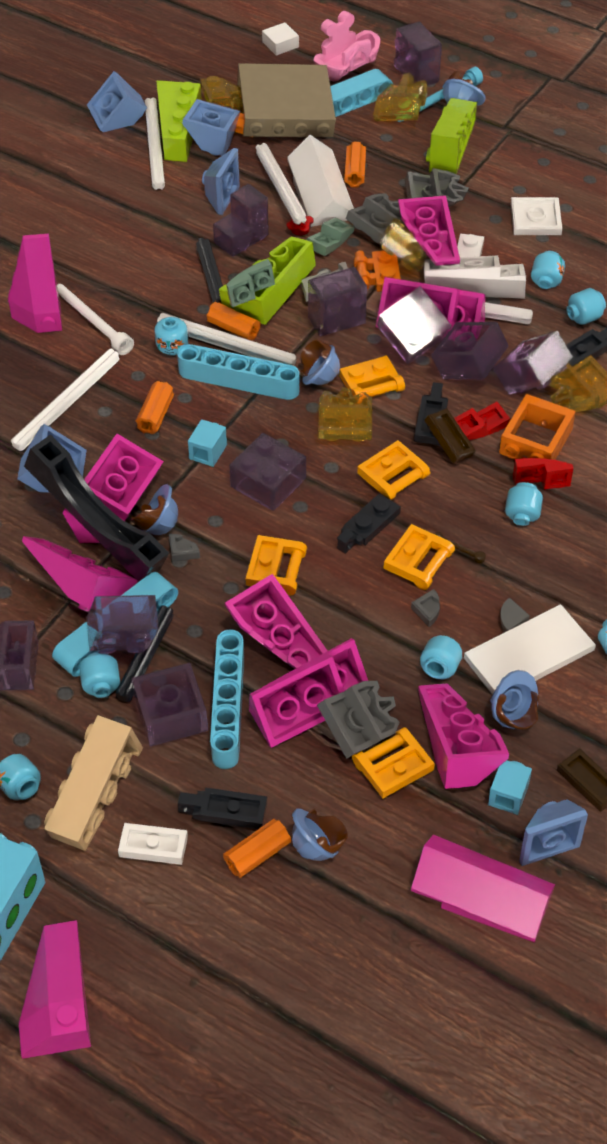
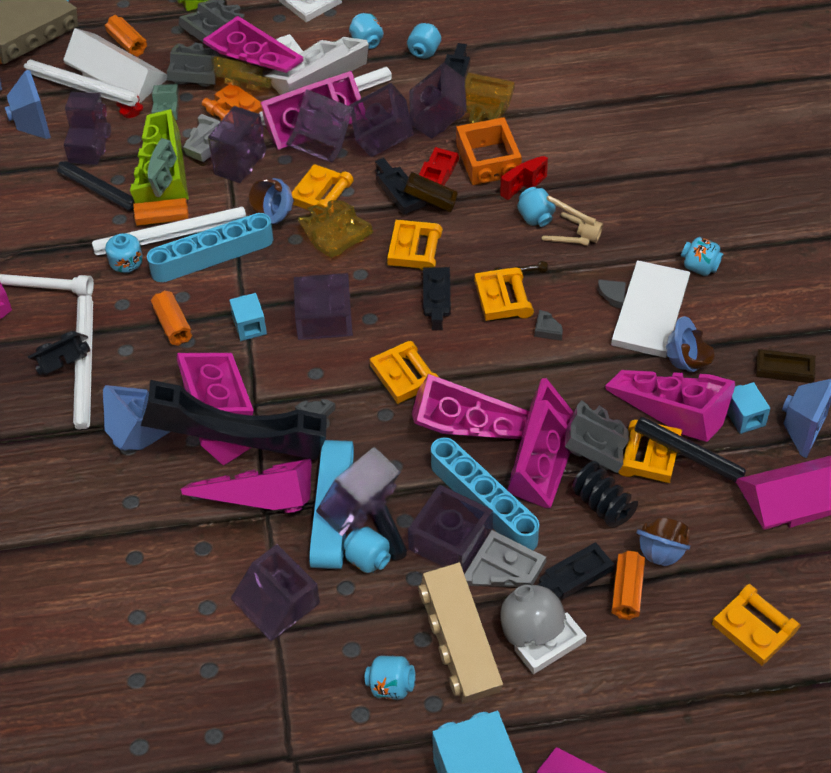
camera: 40 degrees left, 0 degrees up
medium blue piece [131,484,178,535] -> none
medium azure head [420,635,462,679] -> none
none -> black hinge [28,331,90,376]
none -> light grey wing [464,530,547,587]
none -> light grey cylinder [500,585,566,647]
none -> tan plant [542,196,603,246]
none -> black piece [572,461,638,528]
none -> black axle [634,417,746,482]
none -> light orange plate [712,584,801,666]

